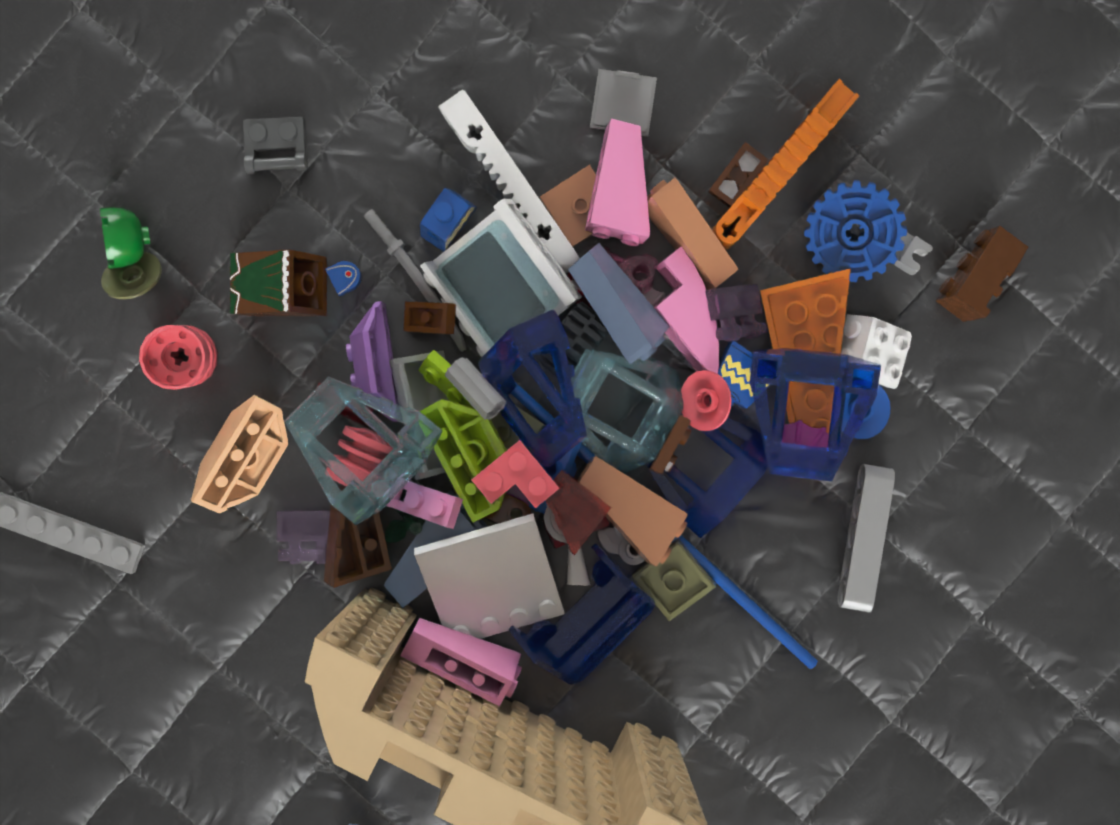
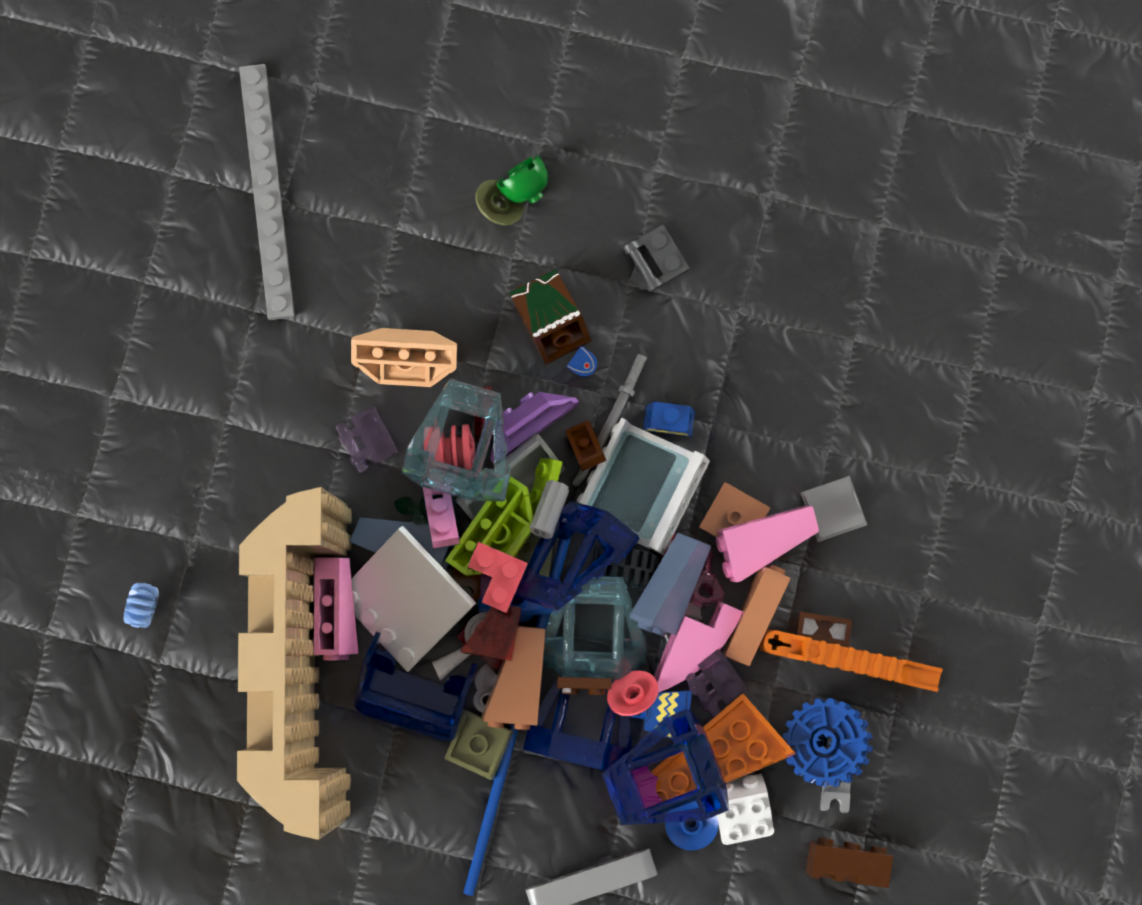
camera: 65 degrees right, 5 degrees down
coral wheel [139,325,218,390] -> none
reddish brown wedge [324,484,392,588] -> none
white gear [438,89,580,274] -> none

